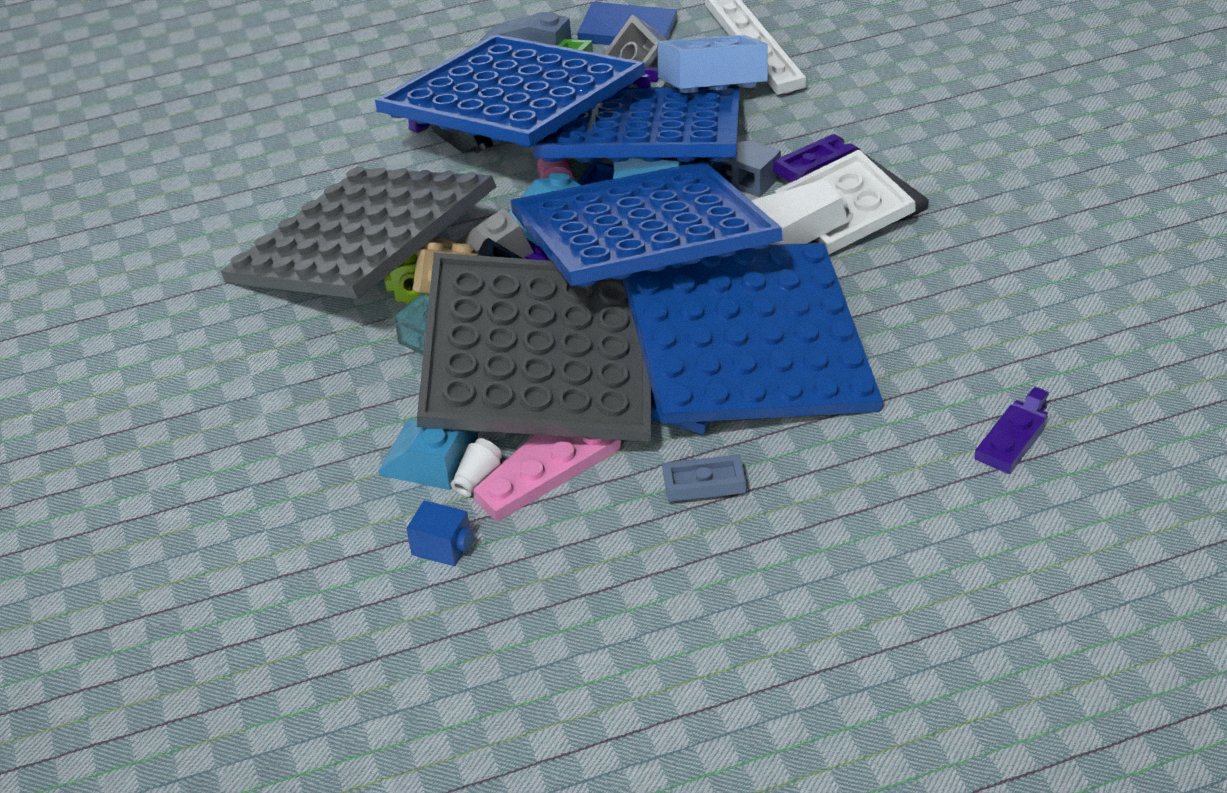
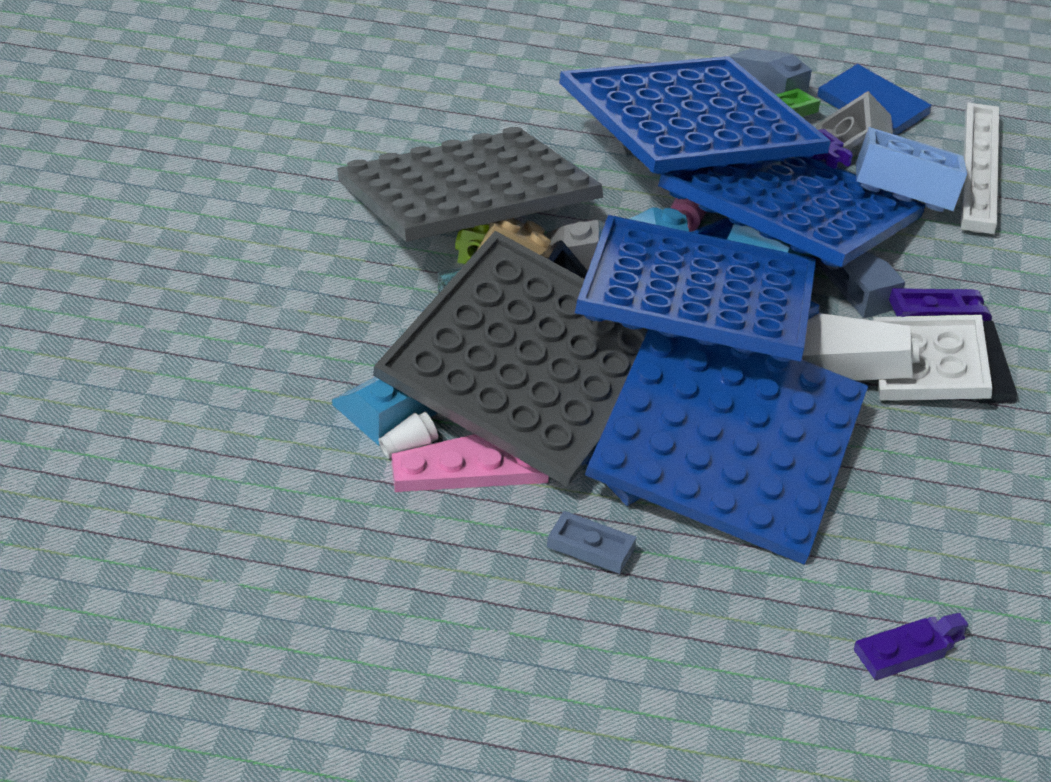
camera: 25 degrees right, 0 degrees up
blue brick [406,500,474,567] -> none

